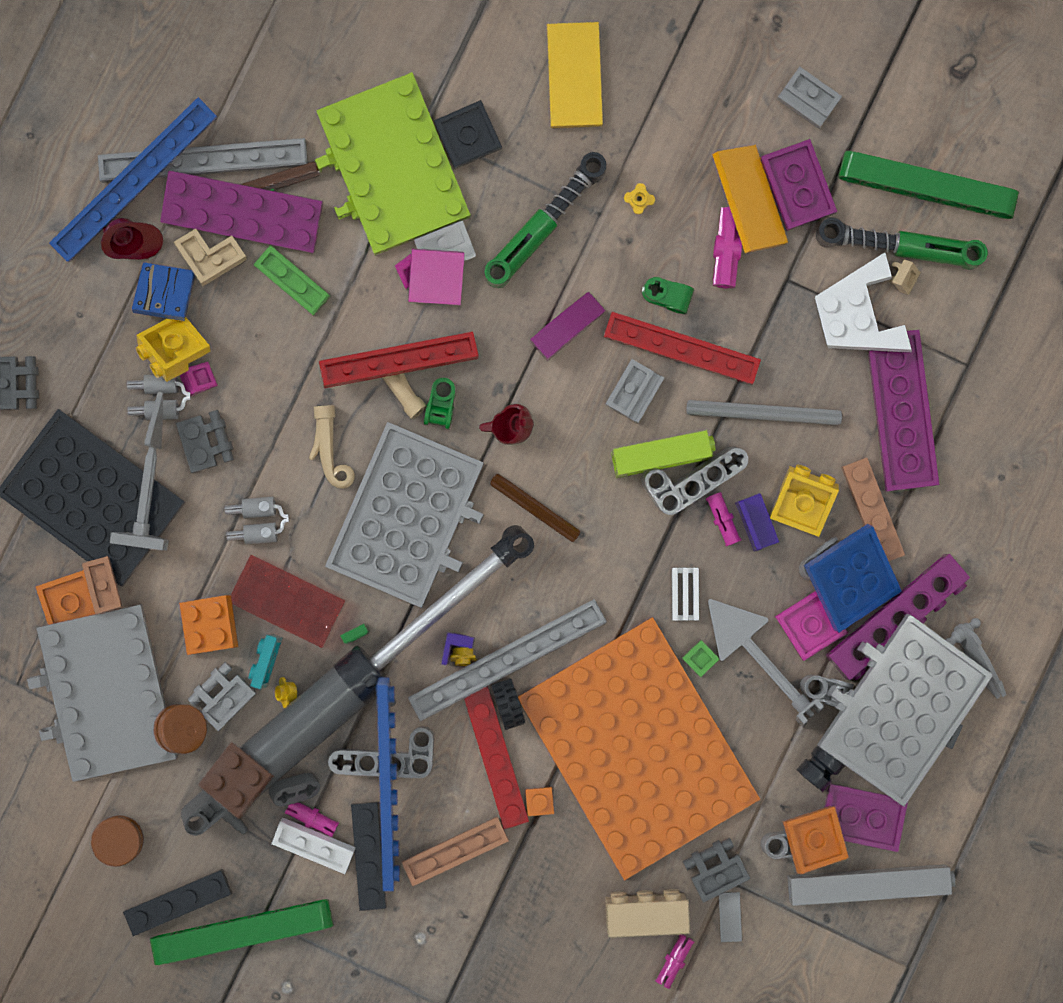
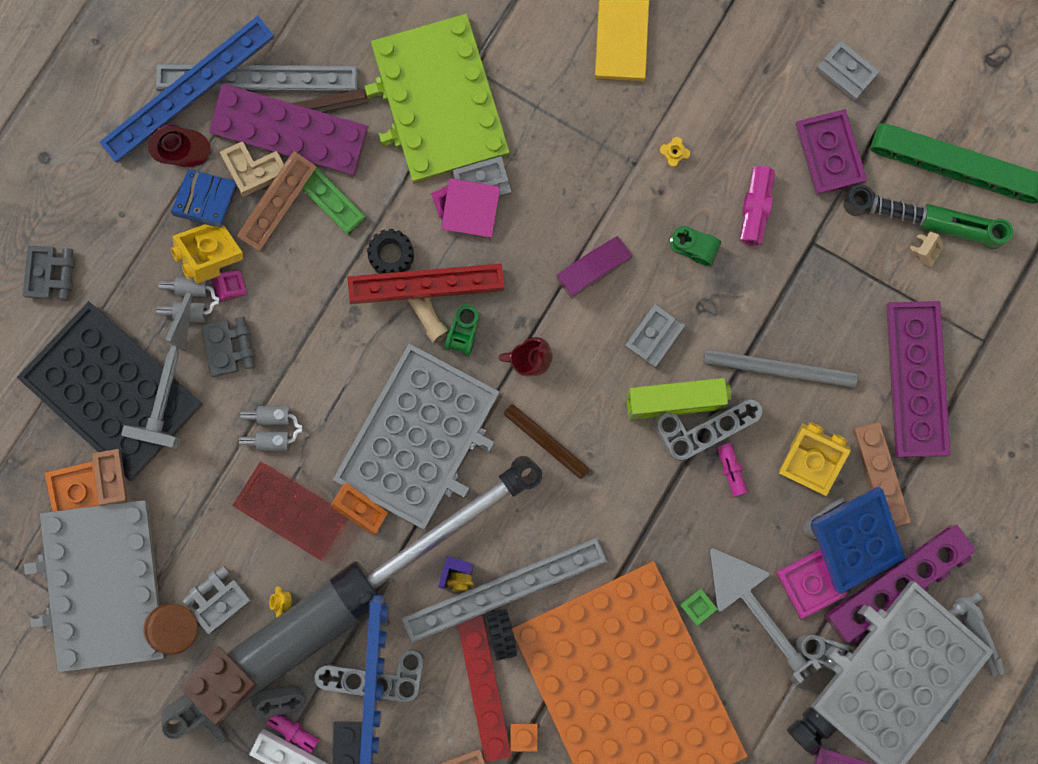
camera: 10 degrees right, 5 degrees down
dark orange head [91,815,144,867] -> none
orange plate [179,595,238,655] -> none
teal plate [248,634,283,689] -> none
tan plant [309,405,355,489] -> none
green tile [340,623,370,644] -> none
black plate [434,100,502,169] -> none
piece [484,152,607,288] -> none
red plate [603,312,761,385] -> none
white tile [672,568,699,620] -> none
light orange tile [712,145,788,253] -> none
dark purple panel [735,493,779,551] -> none
white wing [815,253,912,352] -> none
none -> nougat plate [237,151,317,251]
none -> orange plate [330,483,388,535]
none -> black tyre [367,229,414,274]

